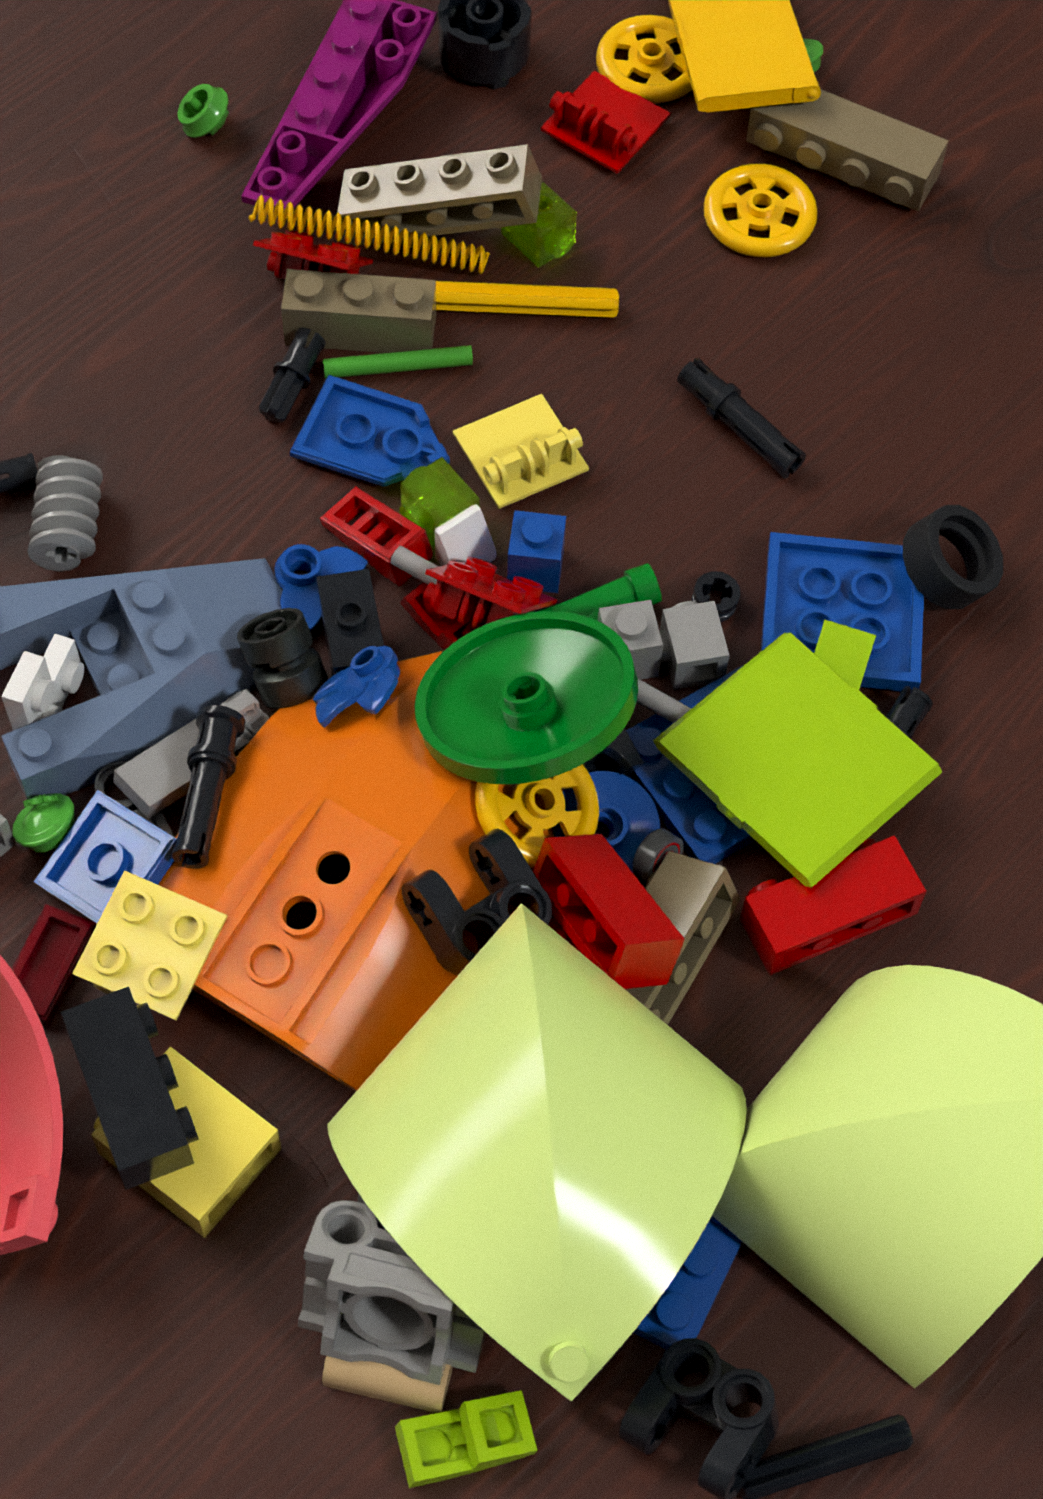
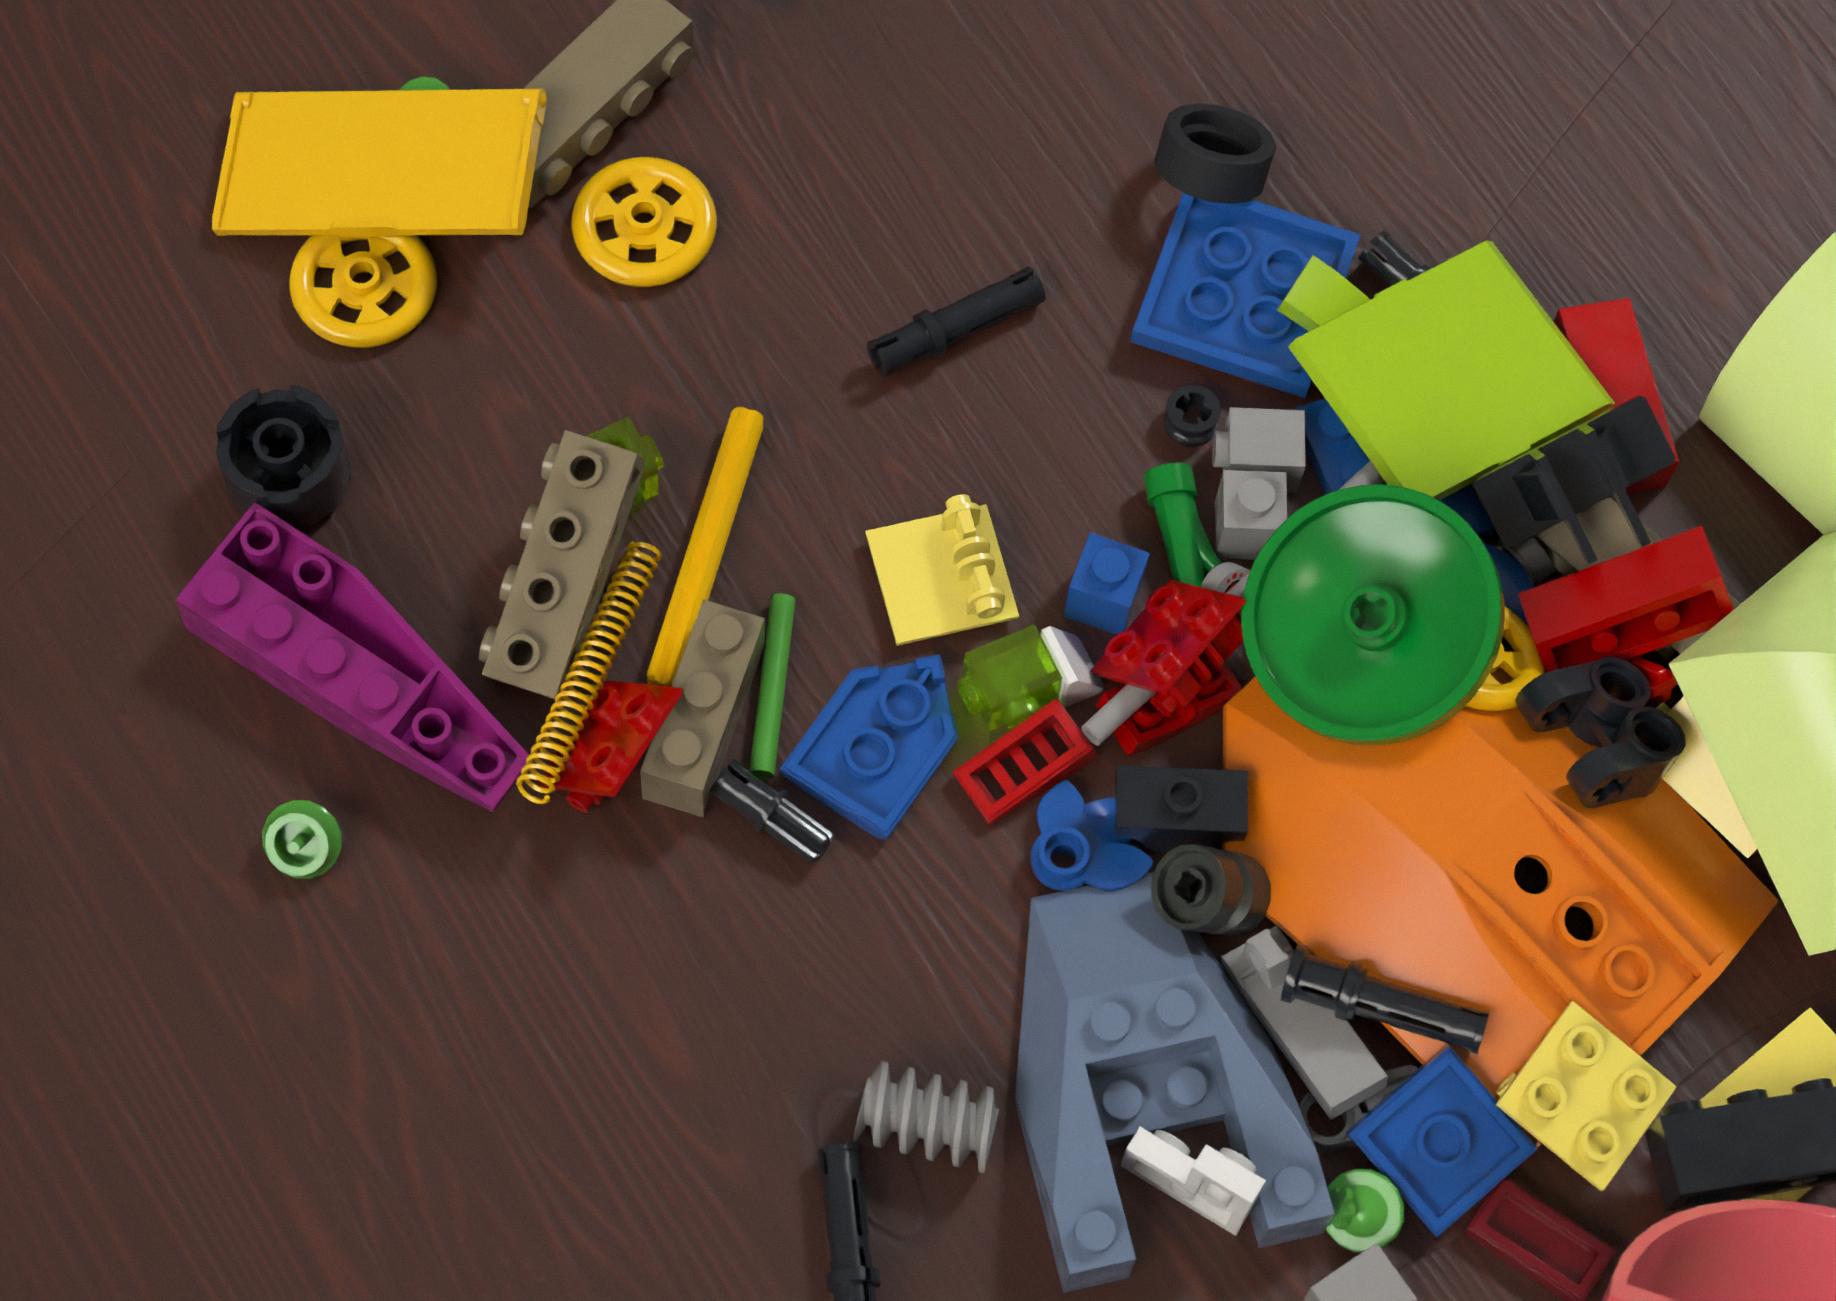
camera: 80 degrees left, 5 degrees up
blue plate [313,646,400,728] -> none
red hinge [540,70,671,174] -> none
none -> black piece [1472,395,1675,564]

